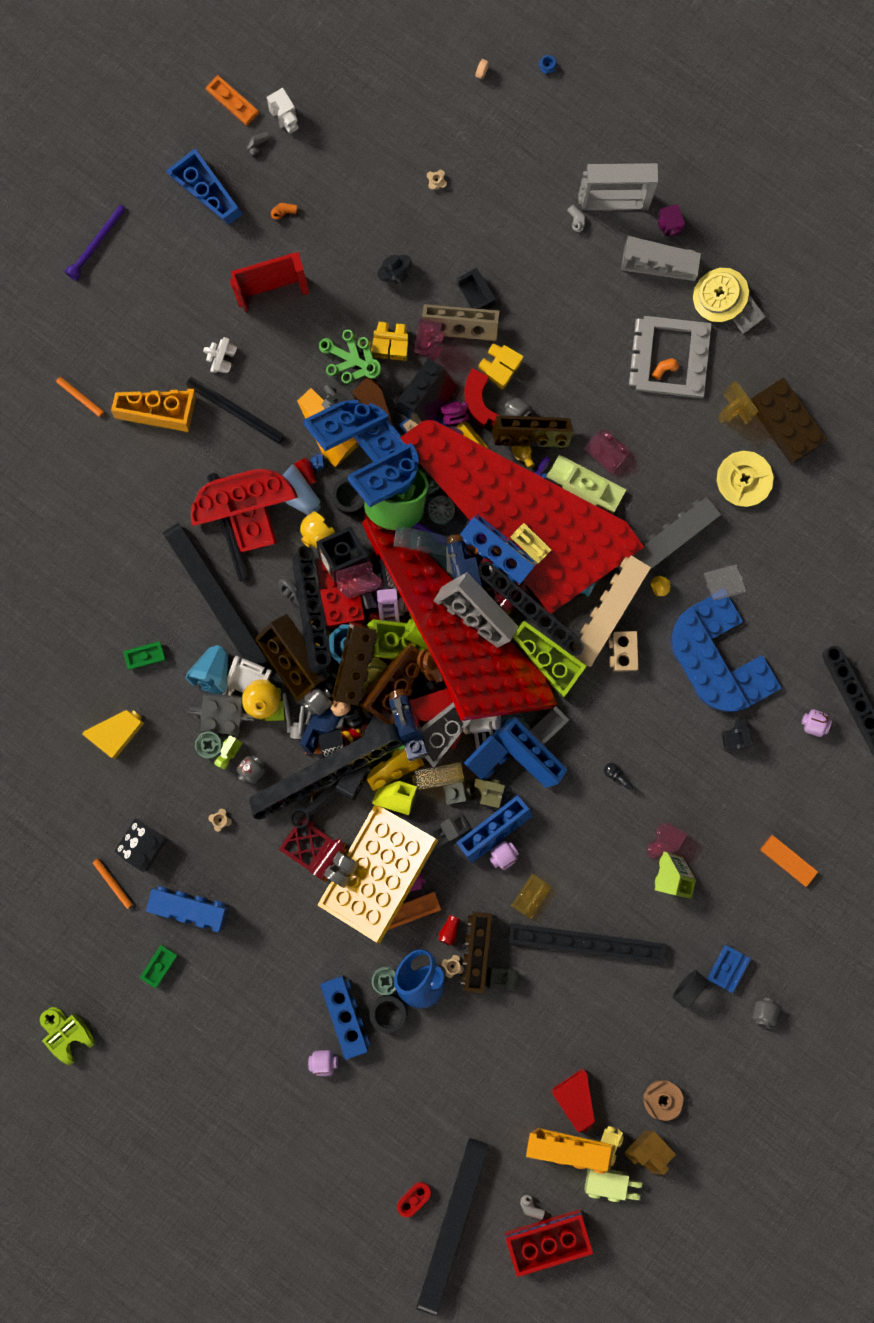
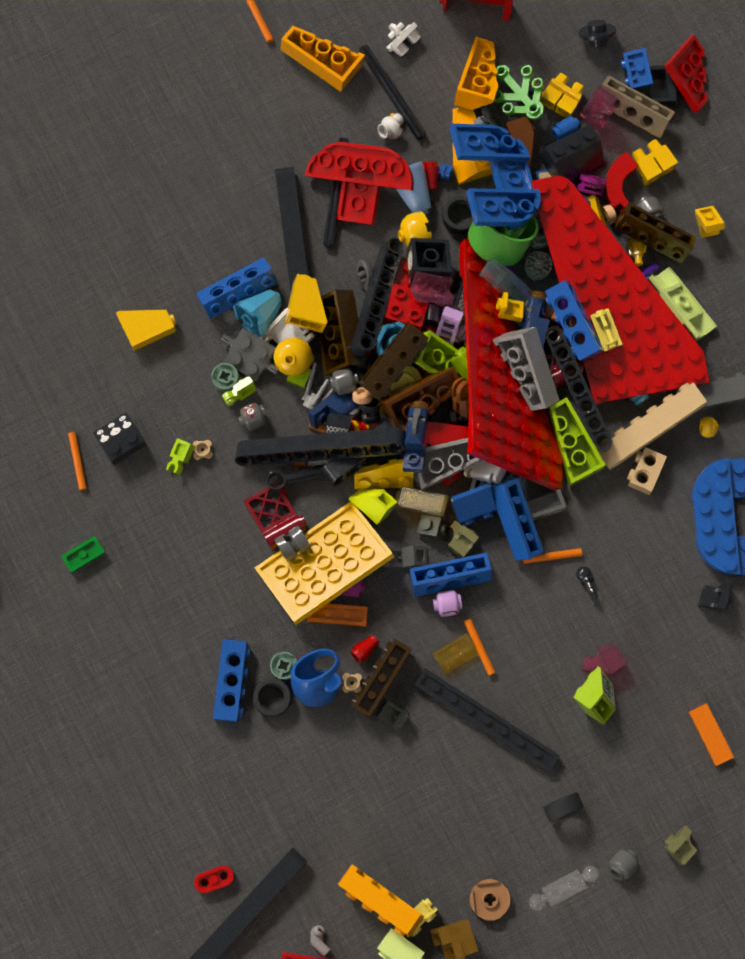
camera: 20 degrees right, 5 degrees down
green plate [123,641,166,670] -> none
blue wedge [146,886,229,932] -> none
lavender head [308,1050,338,1076] -> none
red slope [551,1068,595,1133] -> none
clear pink bracket [584,429,630,474] -> none
blue plate [707,944,751,993] -> none
none -> lime plate [166,438,195,475]
none -> blue brick [196,257,278,319]
none -> yellow slope [285,274,327,333]
none -> white animal [377,113,404,139]
none -> light orange wedge [454,37,498,110]
none -> orange bar [464,619,496,676]
none -> yellow bracket [496,292,524,322]
none -> orange bar [523,548,582,564]
none -> clear plate [529,866,599,910]
none -> blue brick [551,116,581,141]
none -> light nougat tile [602,205,617,225]
none -> blue bracket [621,48,654,90]
none -> olive brick [663,826,697,865]
none -> red plate [664,34,708,112]
none -> yellow slope [695,206,725,238]

